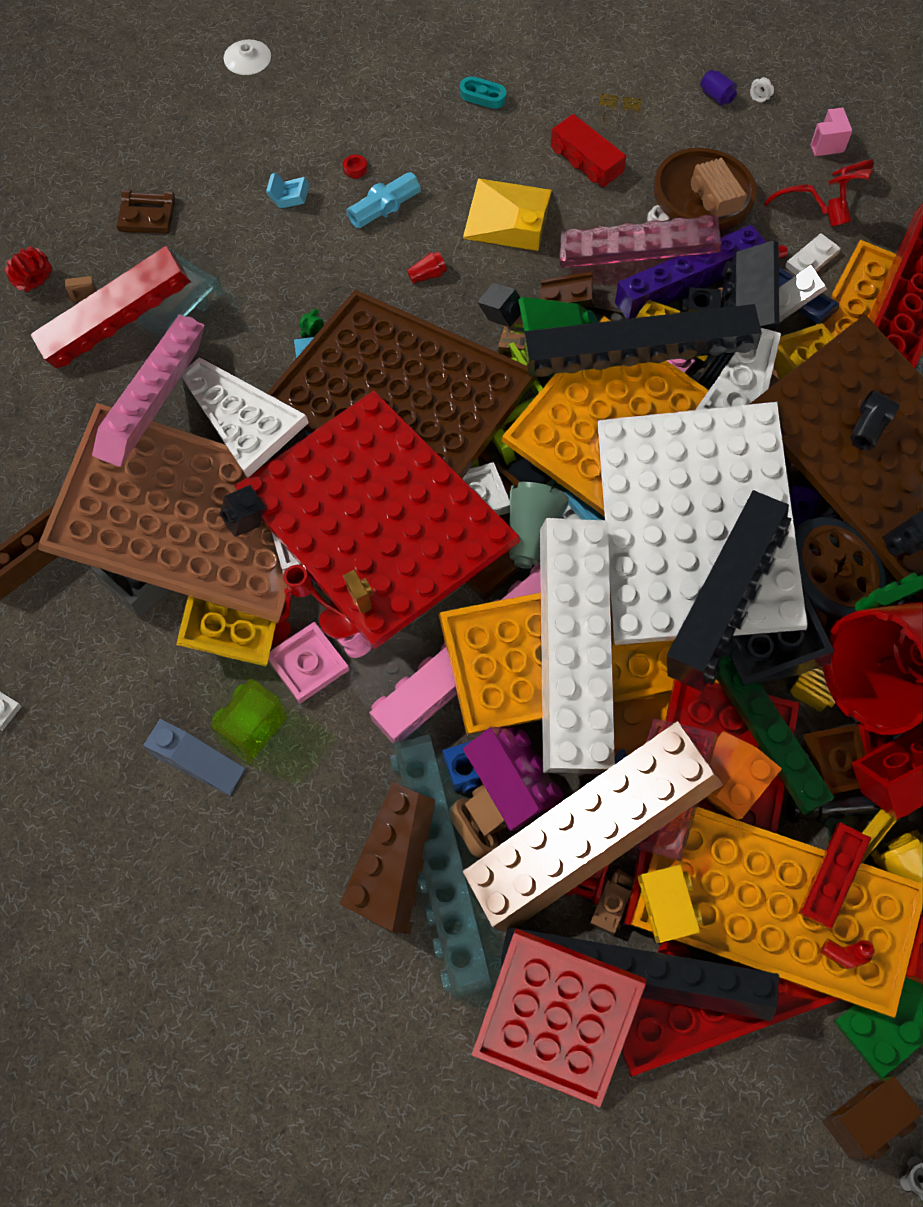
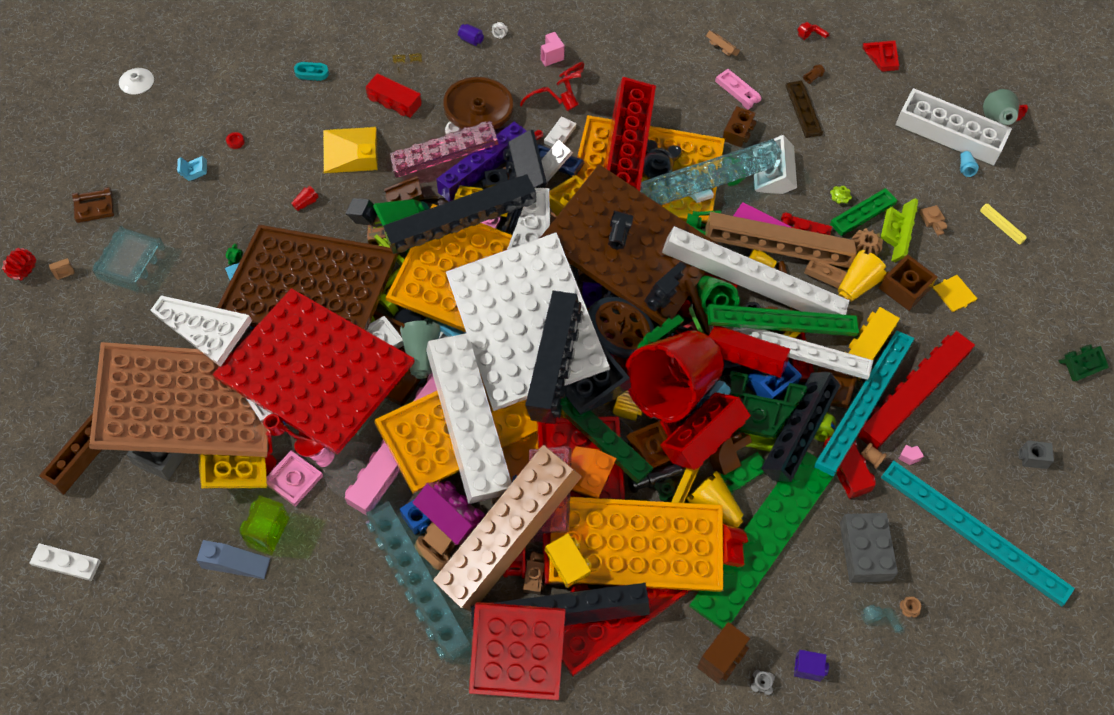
camera: 20 degrees left, 5 degrees down
brick [31,246,191,369] -> none
bright pink brick [92,314,205,467] -> none
black brick [219,485,266,537] -> none
reddish brown wedge [340,782,436,934] -> none
pearl gold plate [343,570,373,614] -> none
medium azure piece [346,172,421,228] -> none
medium nougat brick [691,158,747,218] -> none
red tile [798,822,871,929] -> none
red arm [820,938,875,969] -> none

